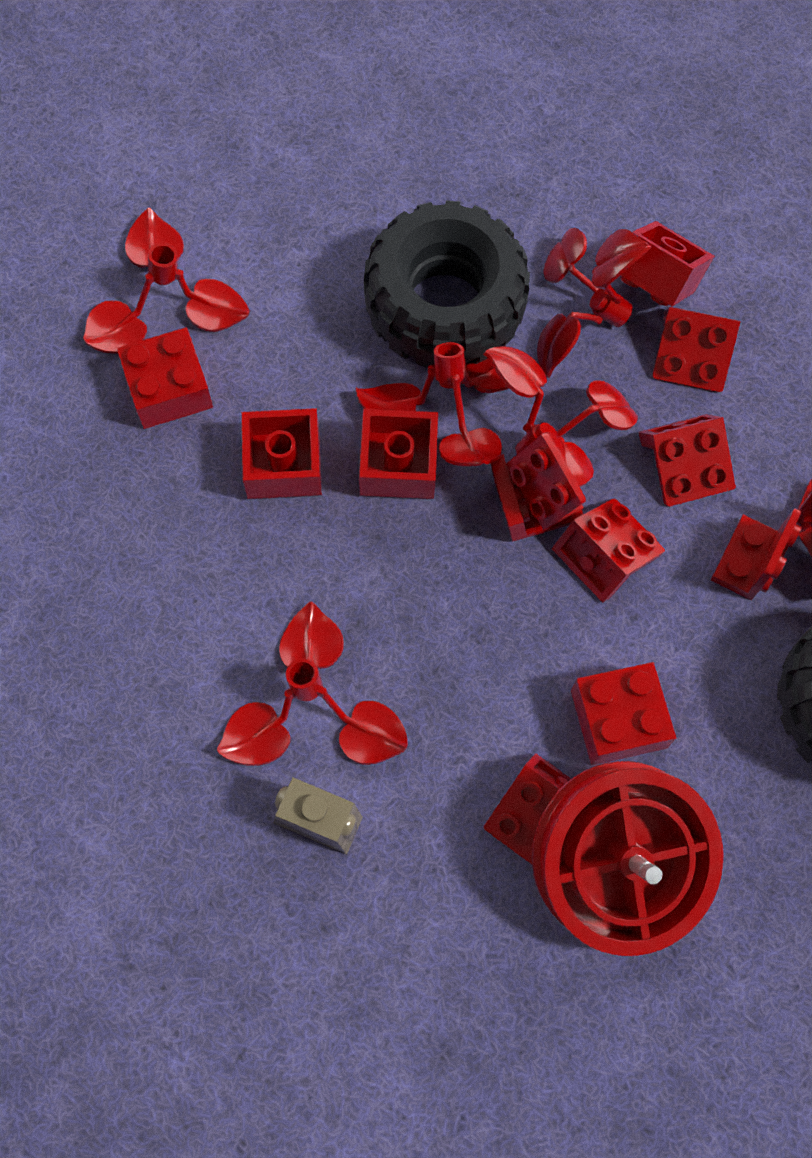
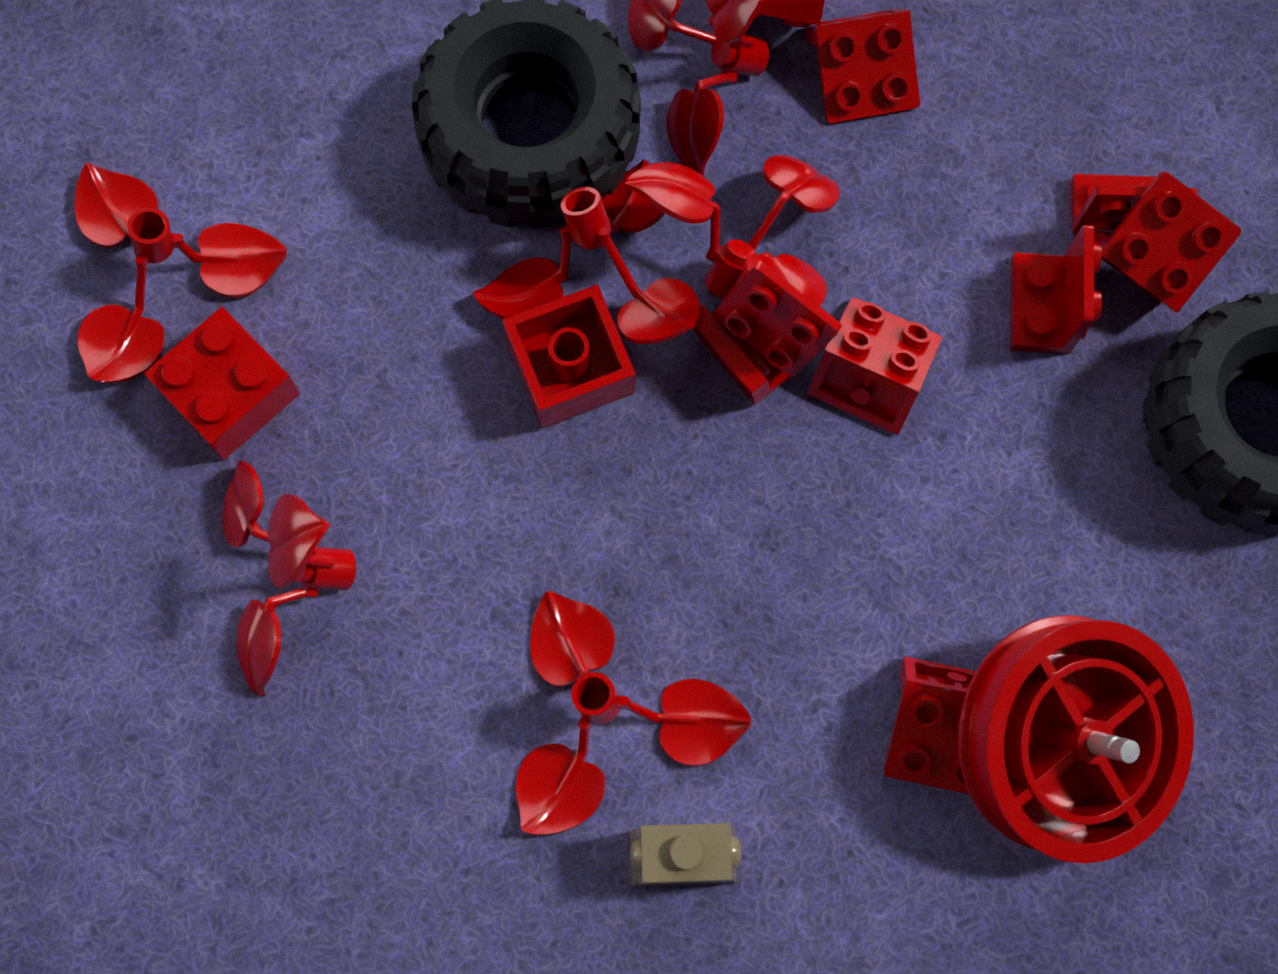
camera: 25 degrees left, 5 degrees up
red brick [241,408,322,499] -> none
red brick [571,662,677,766] -> none
red bracket [638,414,736,507] -> none
none -> red plant [222,460,356,696]

